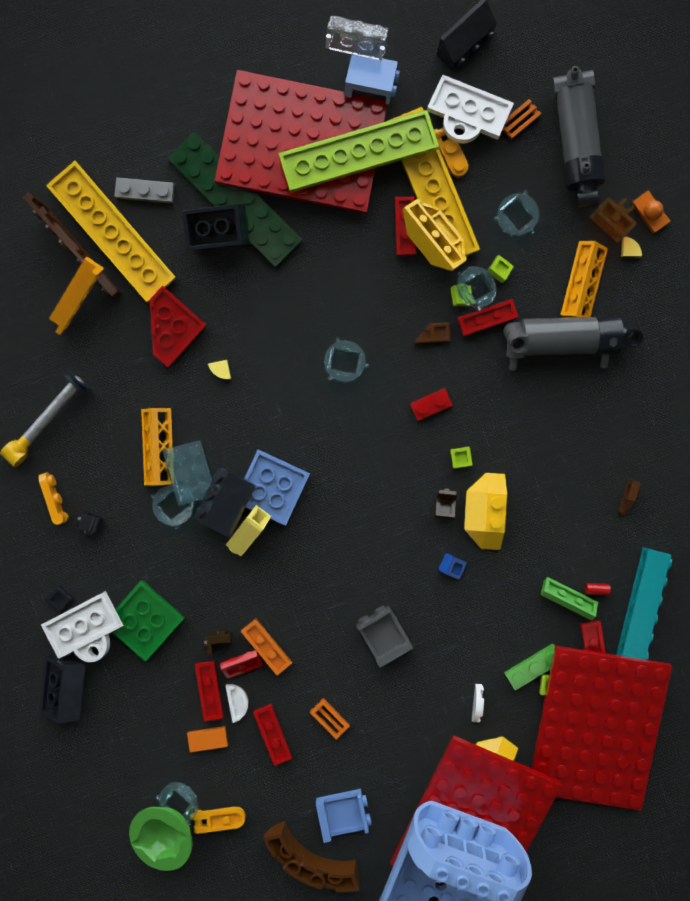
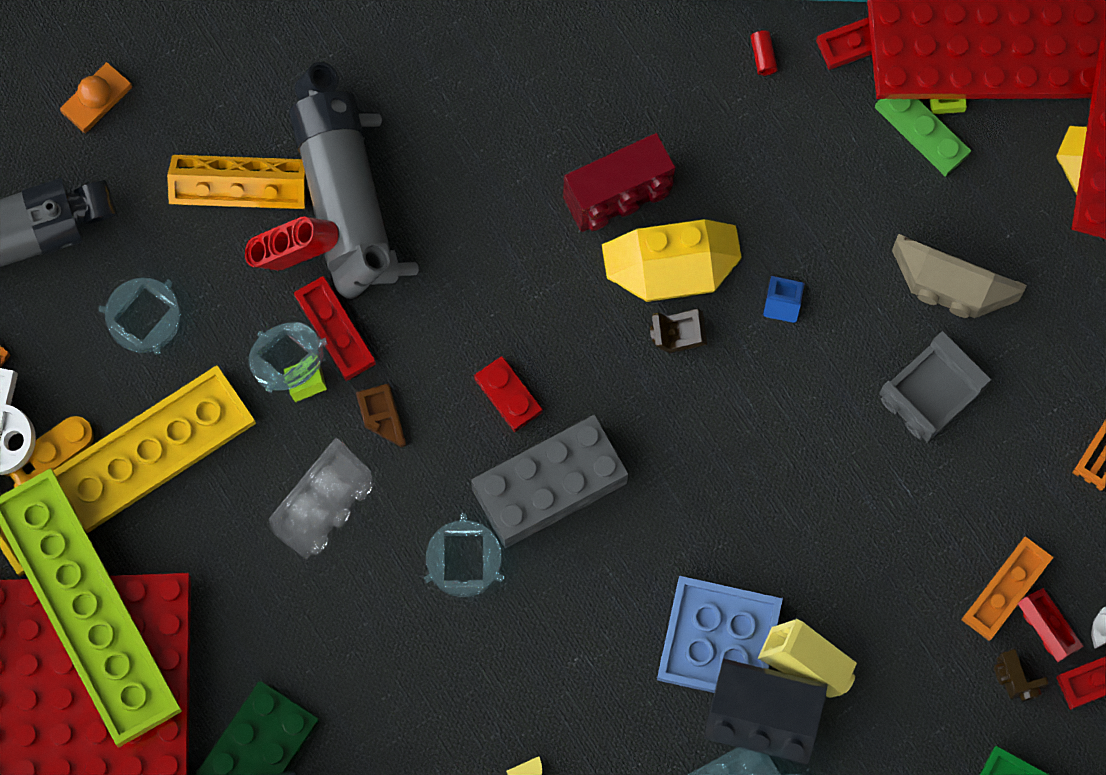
camera: 105 degrees left, 15 degrees down
red plate [395,196,416,256] -> none
yellow wedge [403,199,467,271] -> none
lime plate [450,446,472,468] -> none
white tile [472,684,484,723] -> none
lime plate [487,255,514,283] -> none
bright green plate [540,577,598,620] -> none
clear orange brick [590,197,637,243] -> none
reddish brown tile [618,480,641,516] -> none
light yellow tile [621,237,642,258] -> none
none -> red beam [245,216,338,270]
none -> clear slope [269,438,373,560]
none -> dark grey brick [471,415,628,549]
none -> dark red brick [563,133,675,232]
none -> dark tan wedge [892,234,1027,318]

